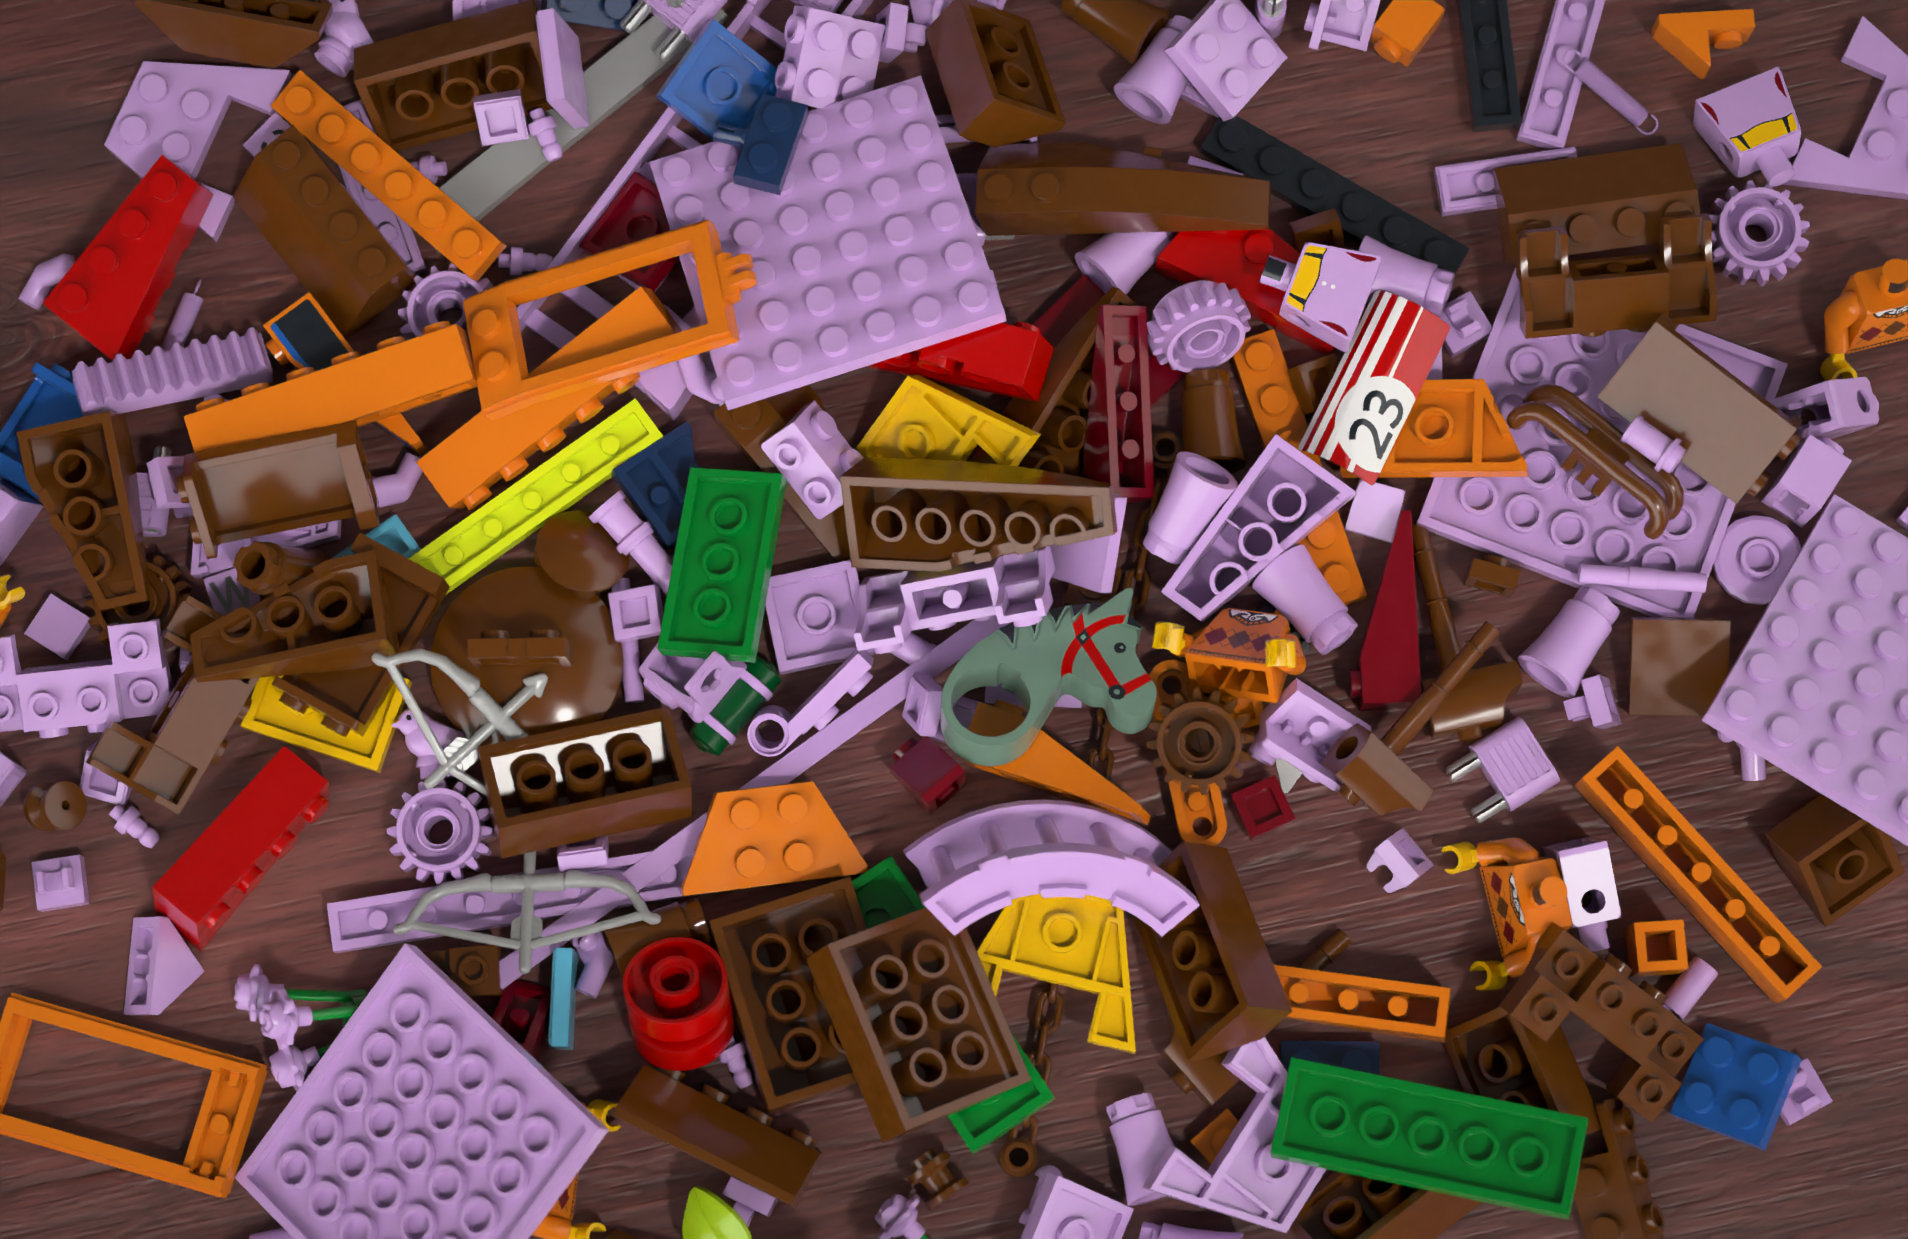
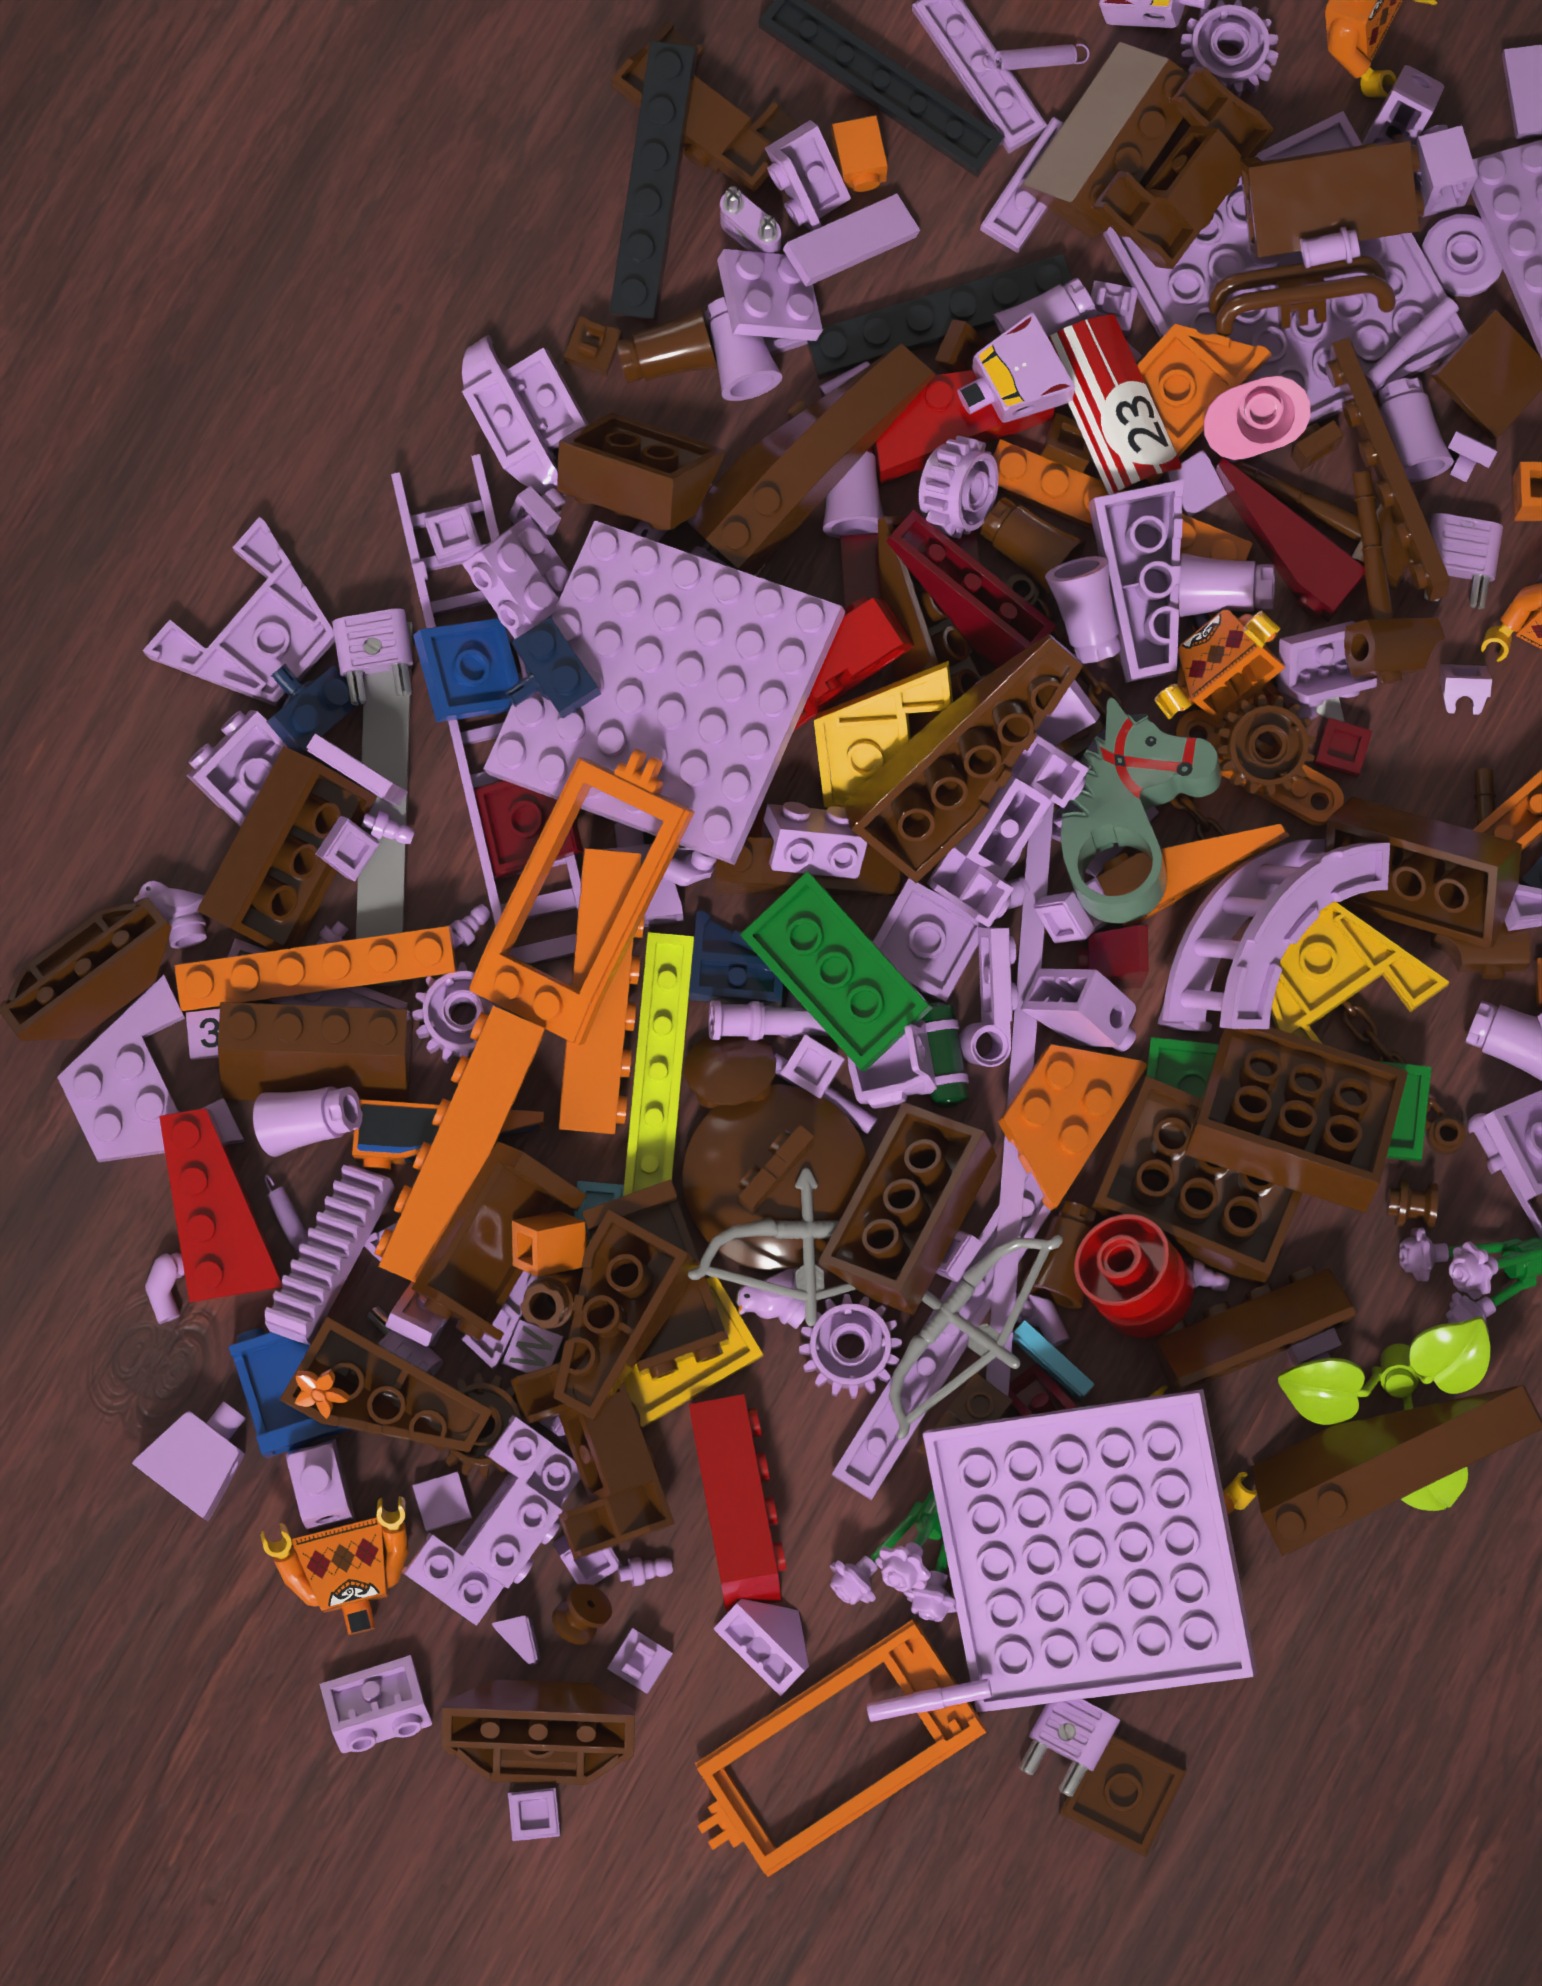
camera: 55 degrees left, 0 degrees up
lavender arm [372,452,423,508] -> none
none -> lavender plant [253,1086,363,1157]
none -> orange plant [295,1370,350,1419]
none -> orange brick [512,1211,588,1277]
none -> lavender tile [783,194,920,287]
none -> lavender piece [867,1678,992,1722]
none -> lavender torso [1021,969,1136,1052]
none -> bright pink piece [1204,376,1311,460]
none -> reddish brown plate [1325,337,1450,602]

